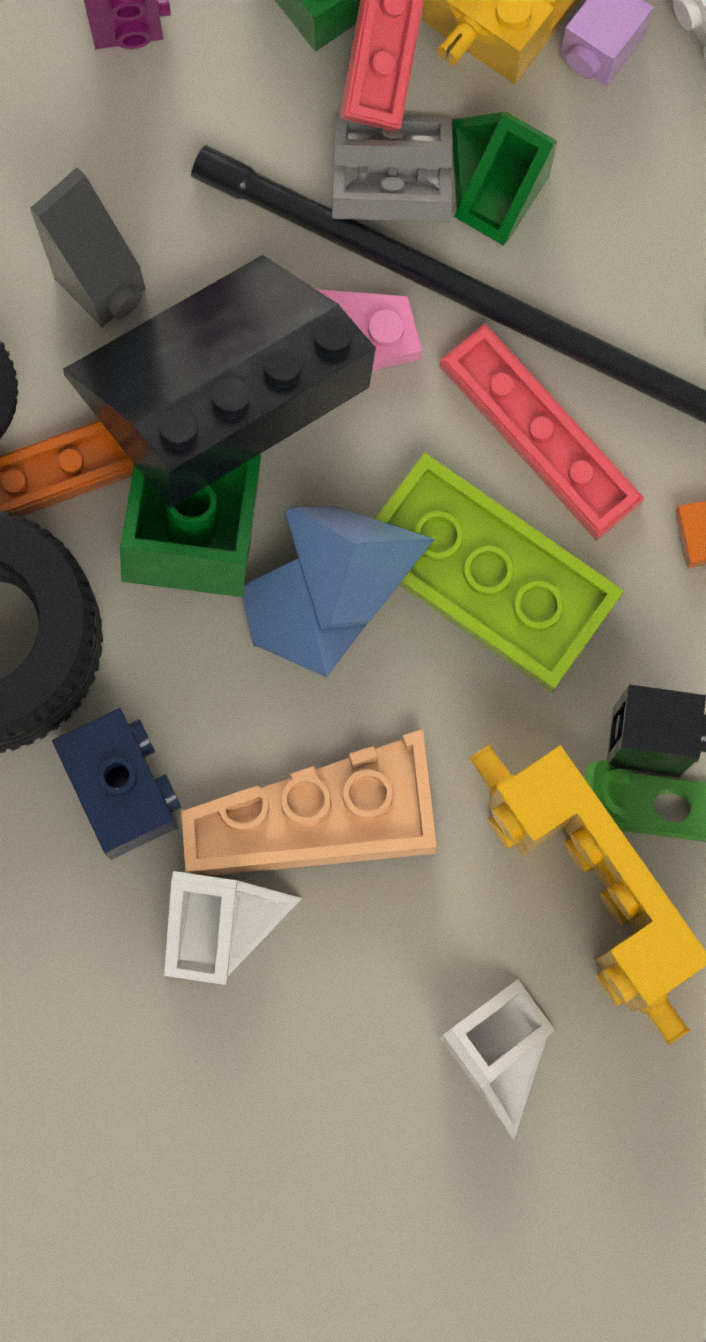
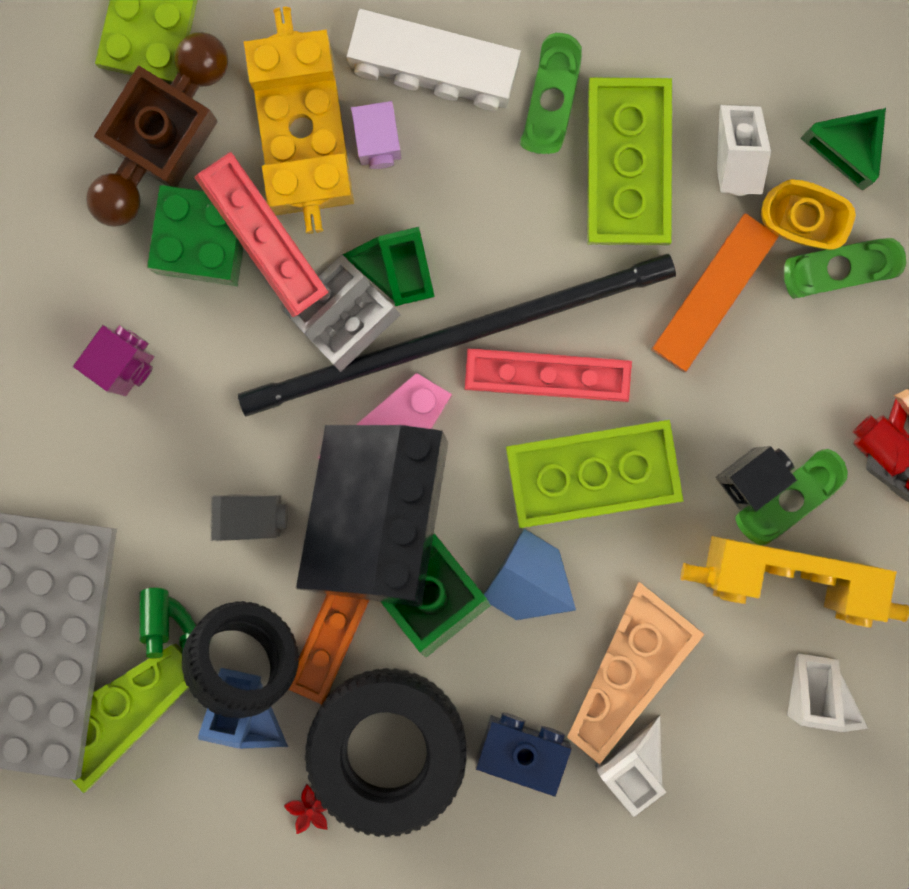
camera: 40 degrees left, 10 degrees up
medium blue slope [285,506,435,629] -> none

